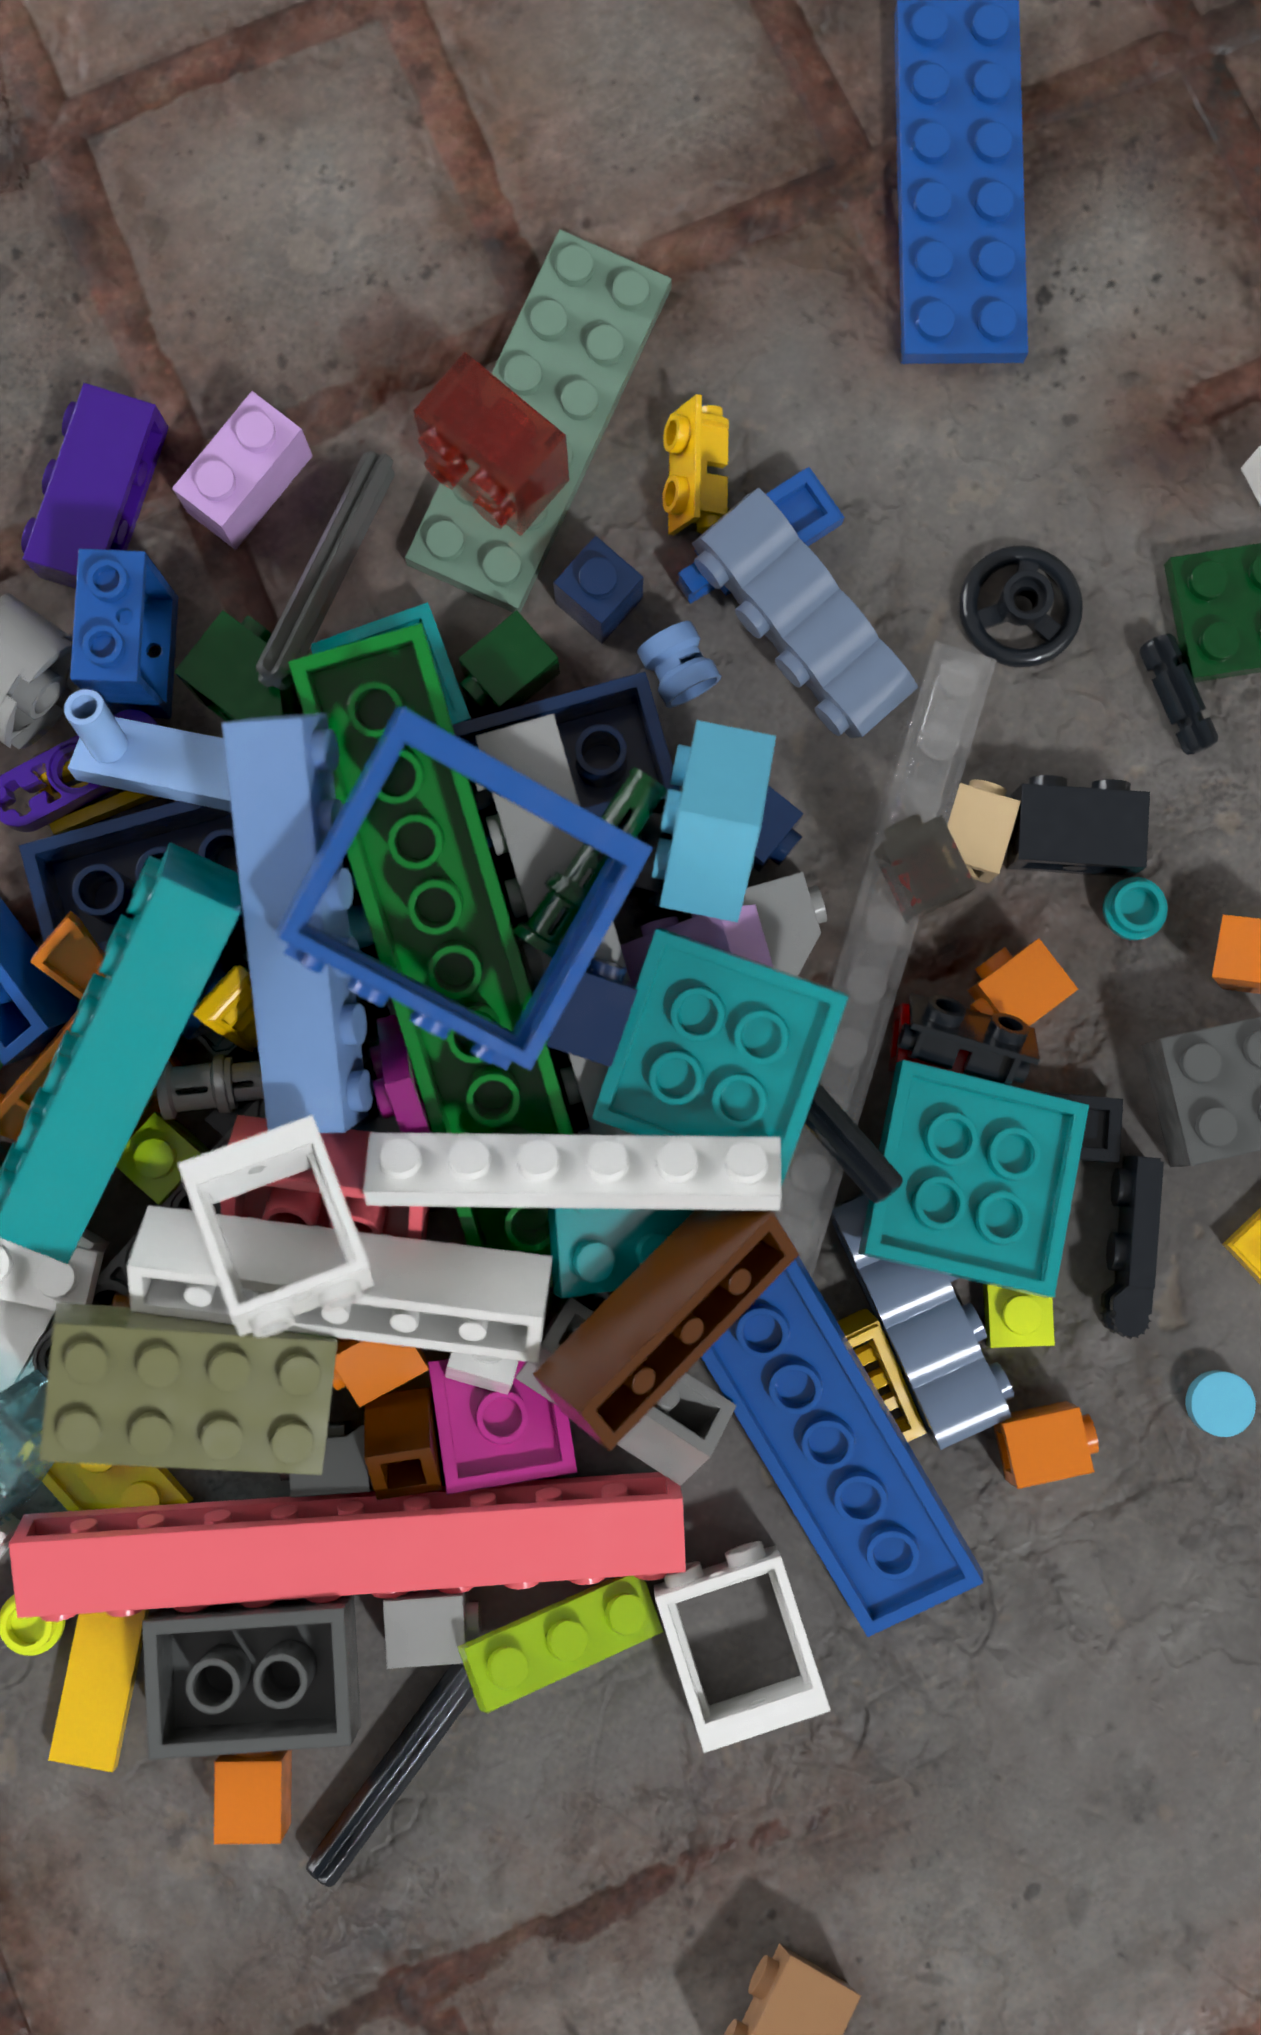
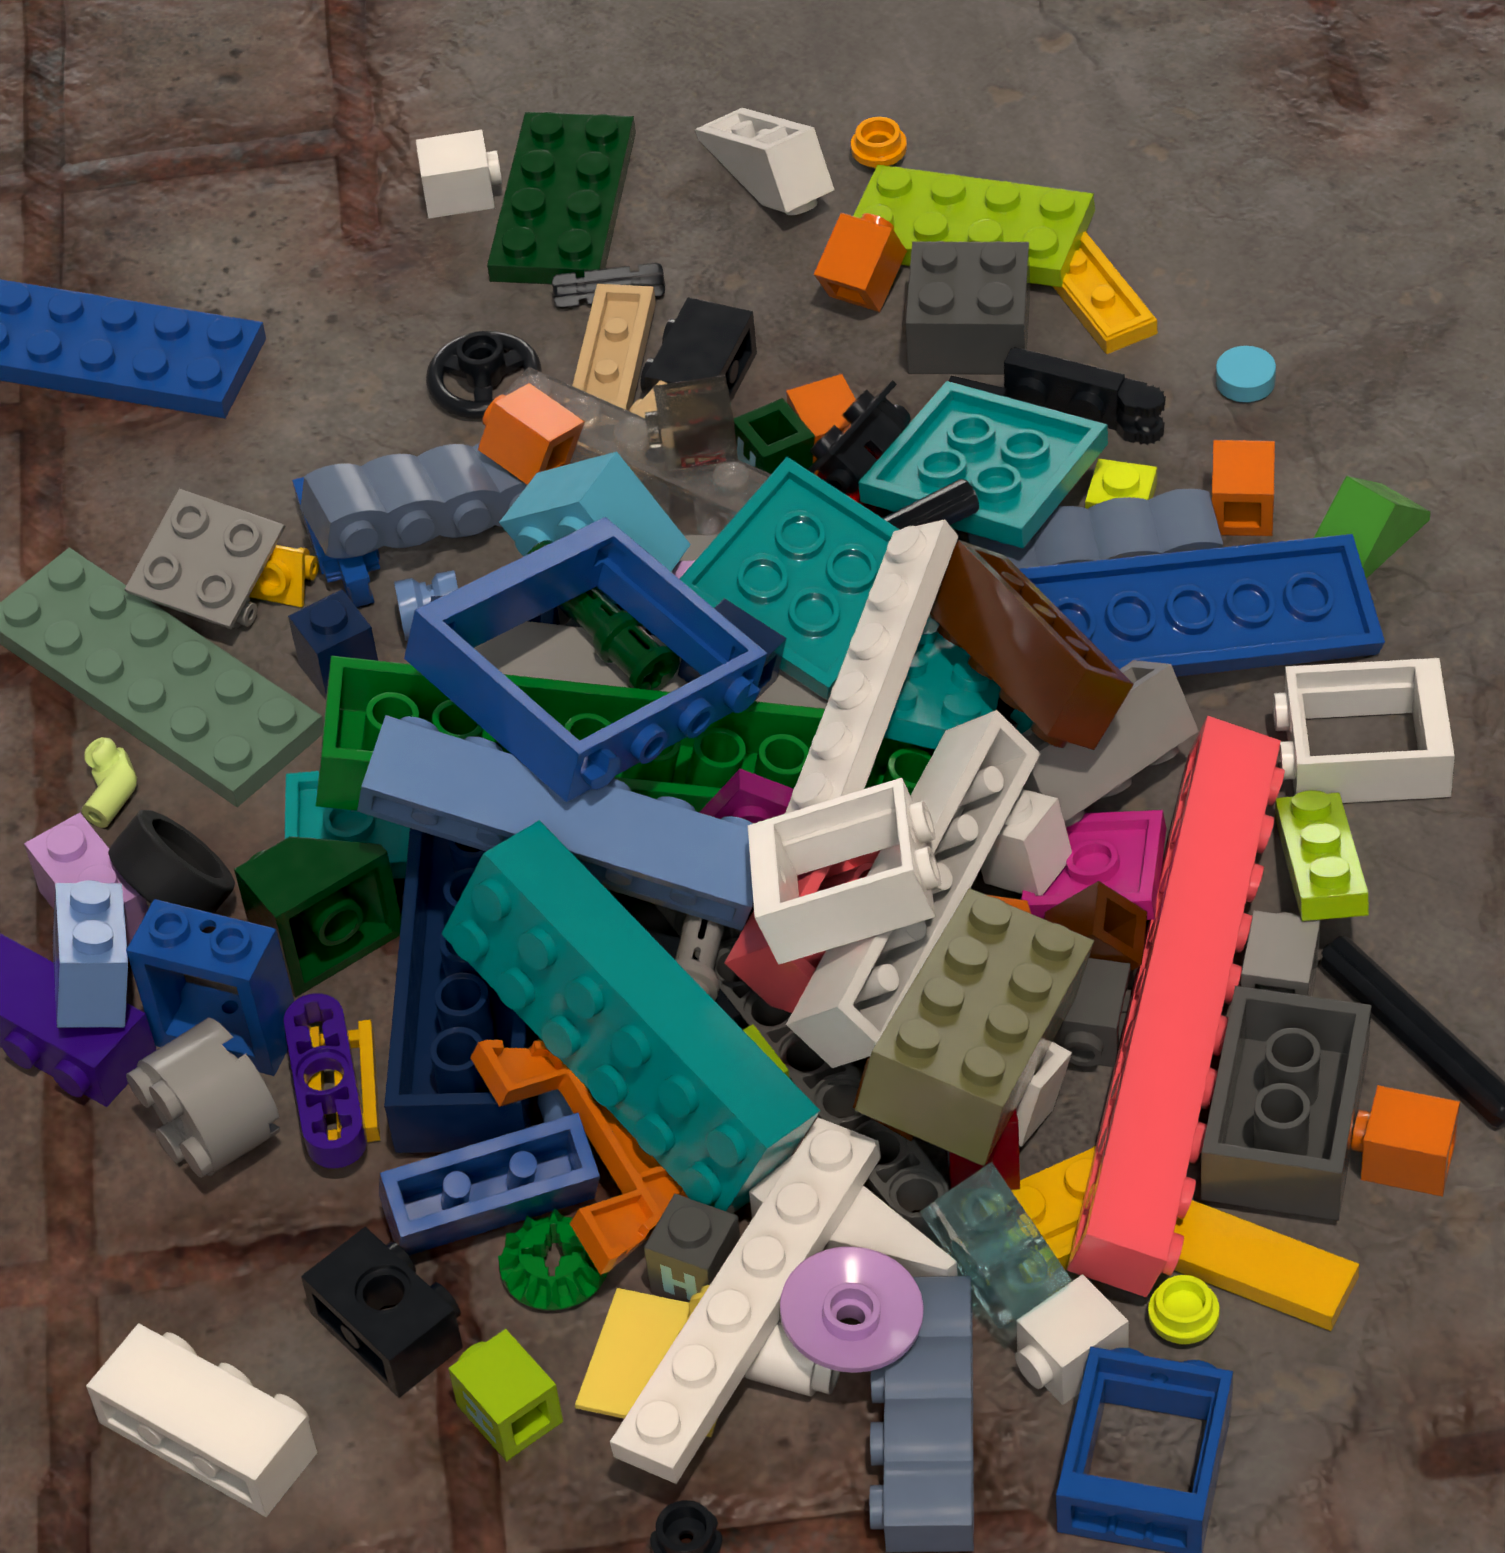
camera: 65 degrees left, 35 degrees down
light blue piece [64,689,232,812] -> none
dark grey axle [256,450,395,690] -> none
clear red brick [413,352,569,536] -> none
teal plate [1103,877,1168,941] -> none
none -> medium blue brick [53,880,128,1028]
none -> yellowish green arm [82,737,137,828]
none -> black tyre [108,810,235,913]
none -> light grey hinge [124,488,286,629]
none -> orange brick [478,383,585,485]
none -> tan plate [567,284,656,427]
none -> dark green brick [728,398,815,497]
none -> bright green slope [1314,476,1431,579]

